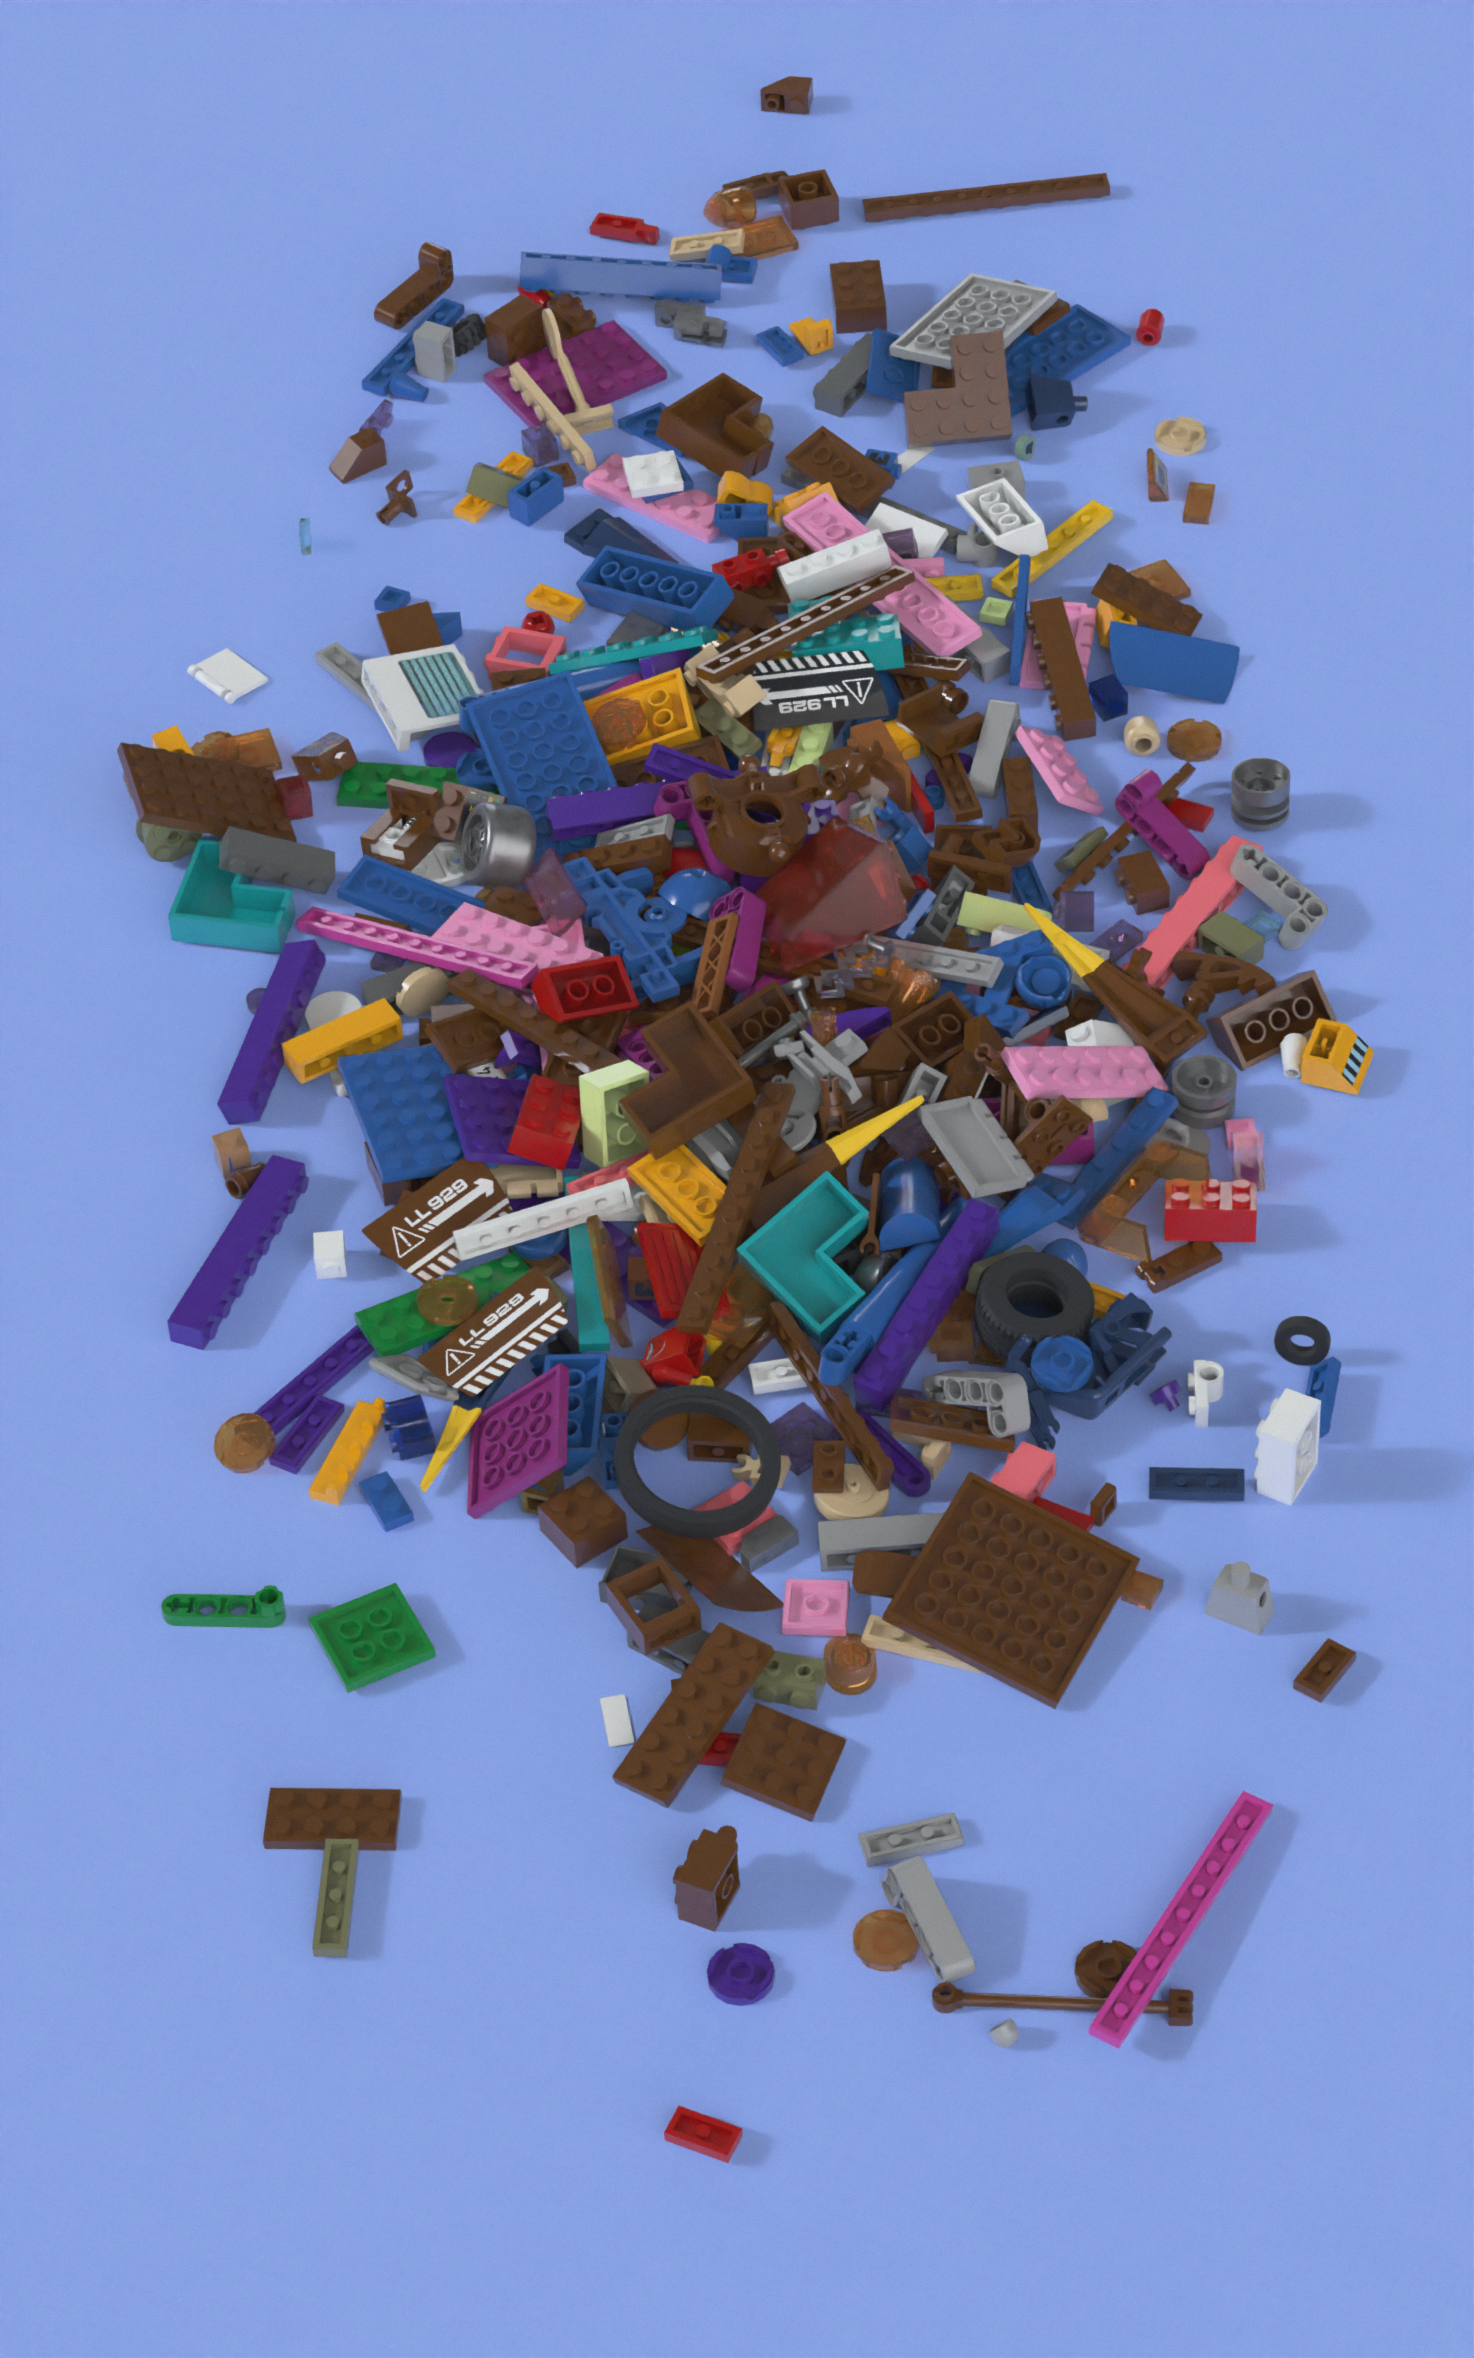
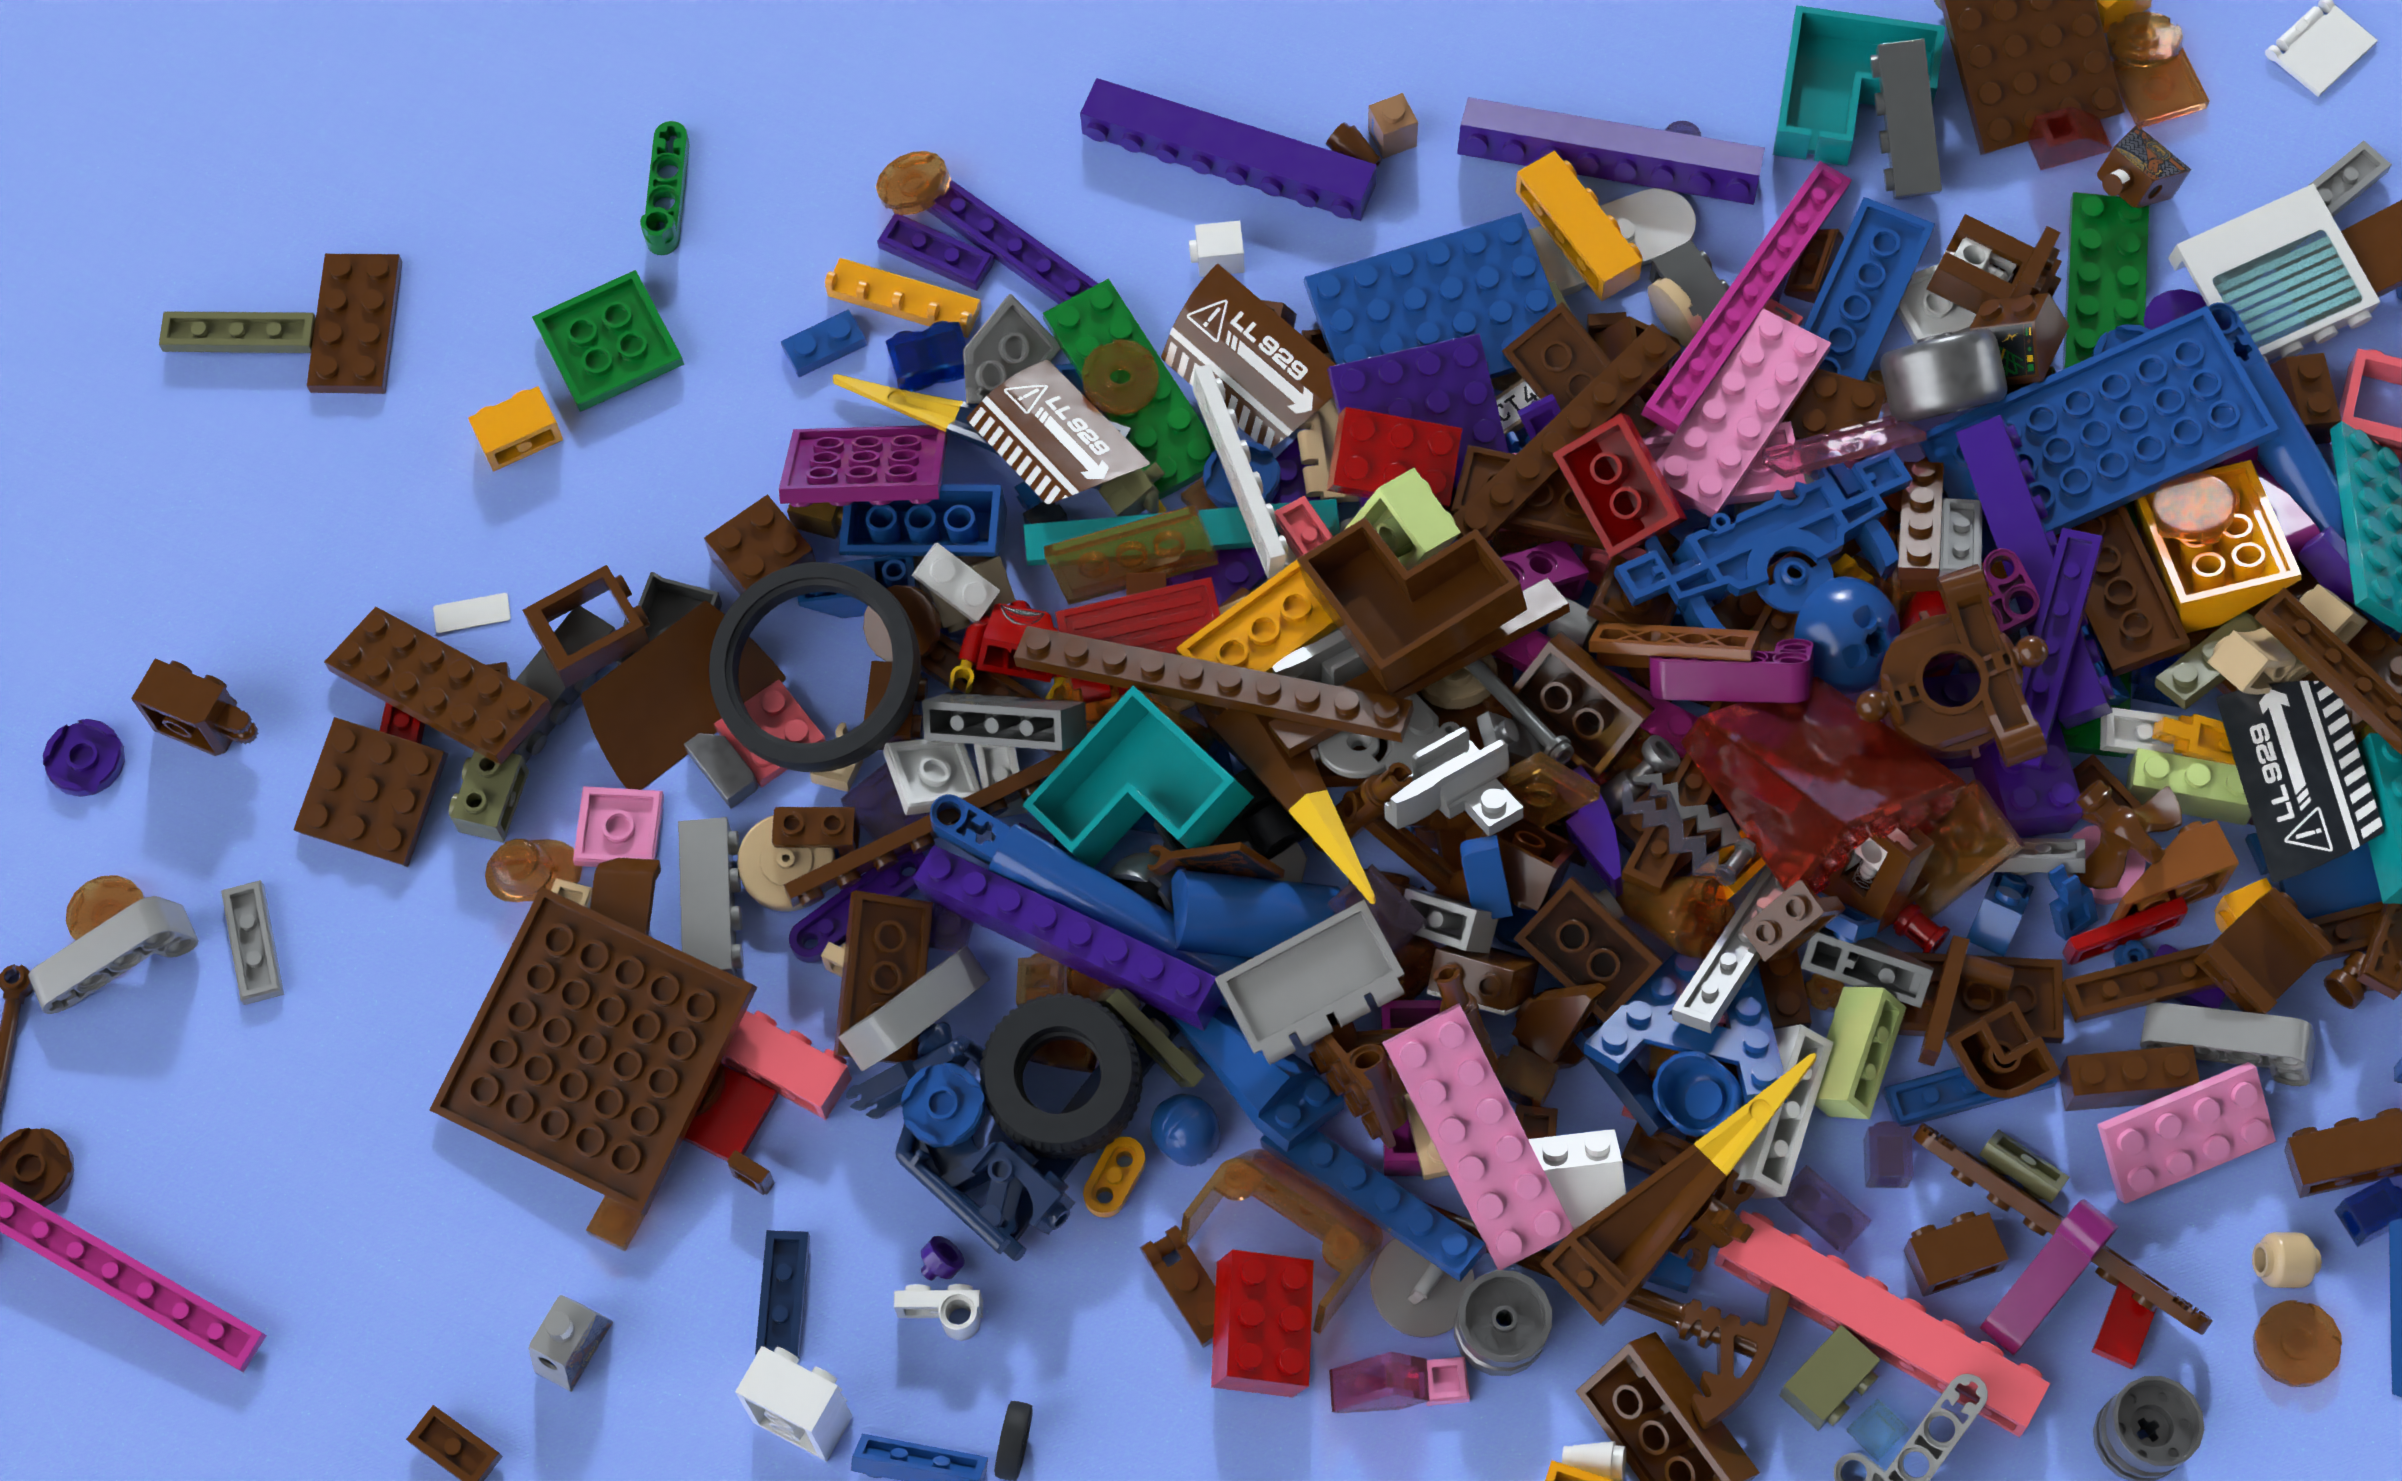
camera: 90 degrees right, 20 degrees up
none -> light orange brick [468,386,563,472]
none -> white tile [883,739,981,815]
none -> white plate [911,543,1000,623]
none -> dark grey brick [922,692,1087,751]
none -> blue piece [1460,835,1513,919]
none -> bracket [1742,879,1846,962]

